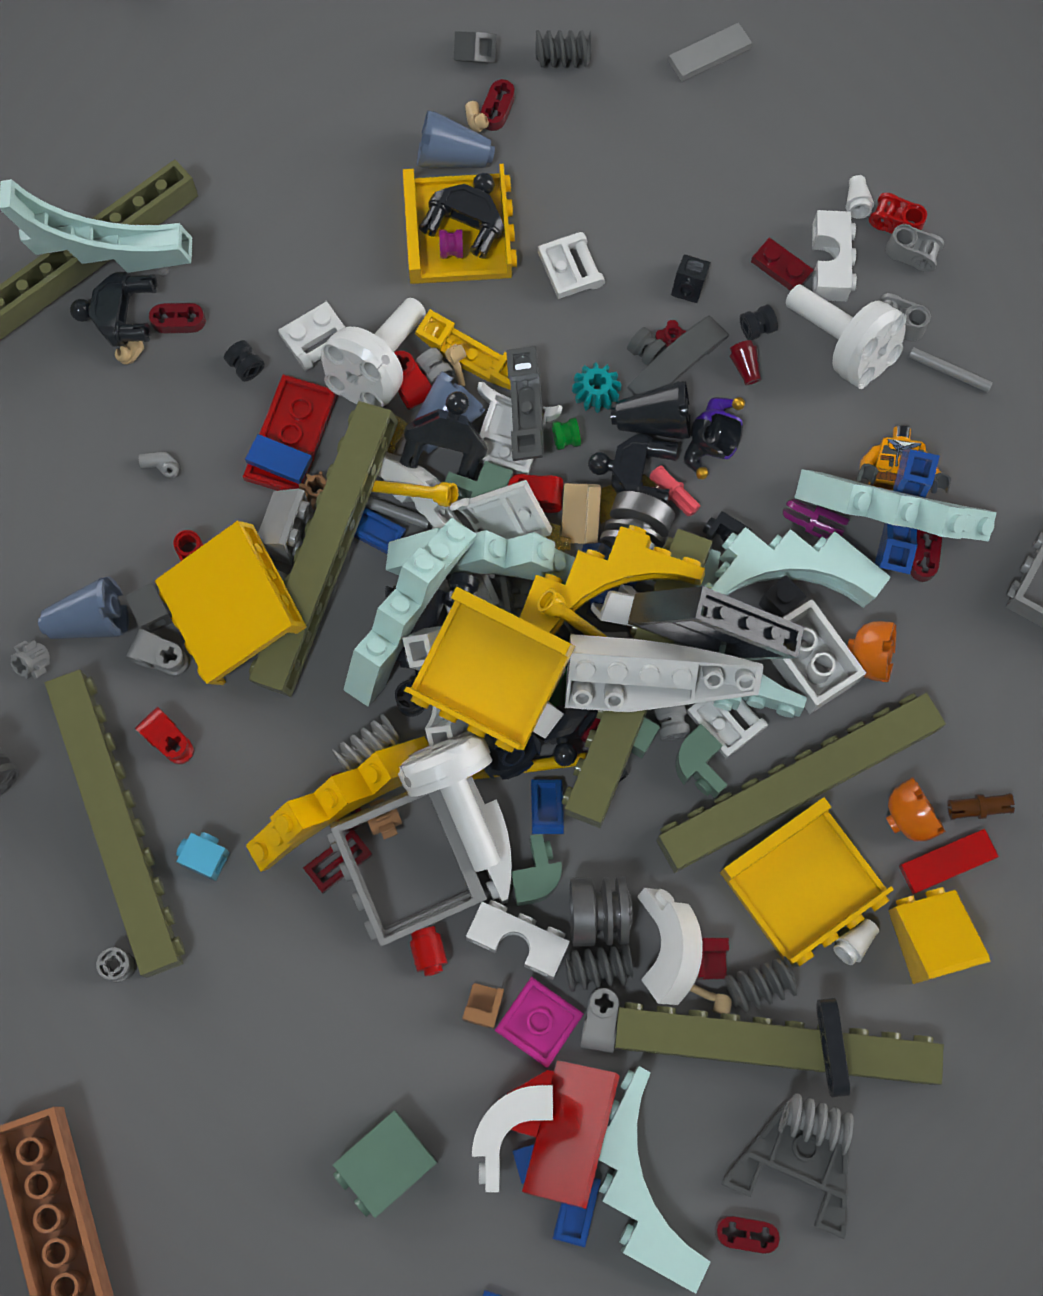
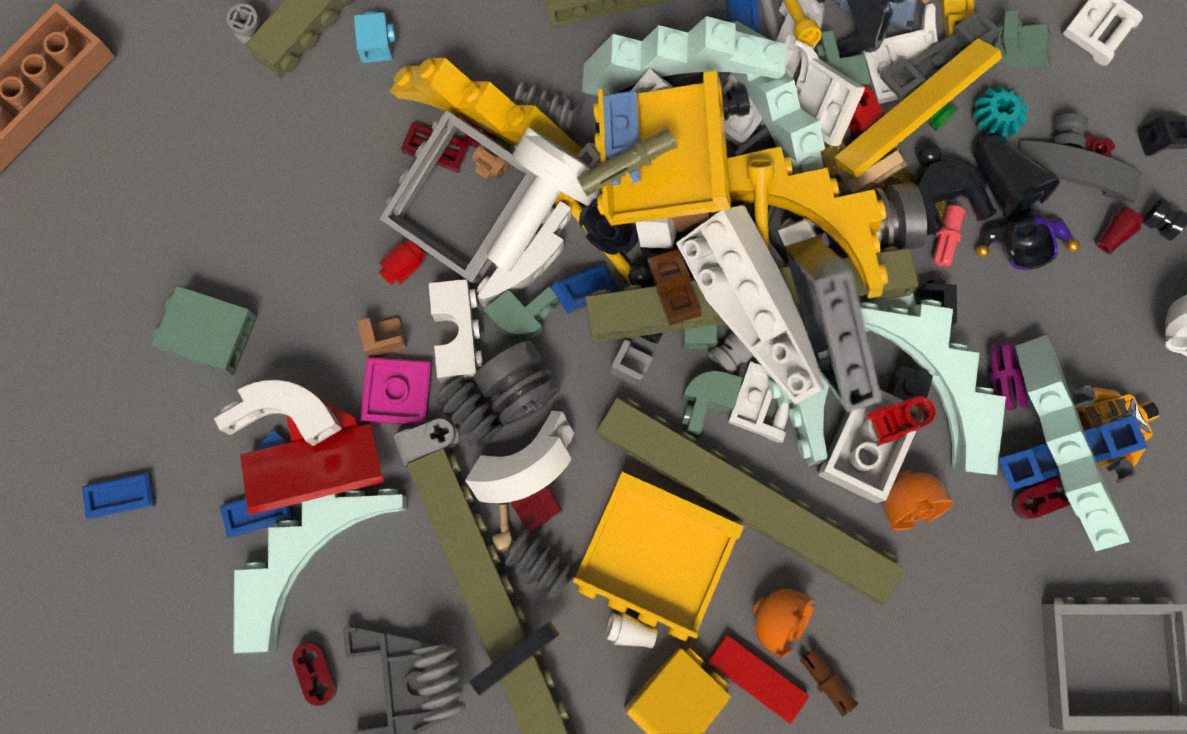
camera: 60 degrees right, 5 degrees up
none -> olive pin [577,127,678,196]
none -> medium blue hinge [603,91,641,185]
none -> light grey panel [610,339,653,388]
none -> reddish brown slope [647,249,701,326]
none -> yellow tile [834,38,1002,178]
none -> red piece [865,396,936,446]
none -> sand green brick [995,10,1052,68]

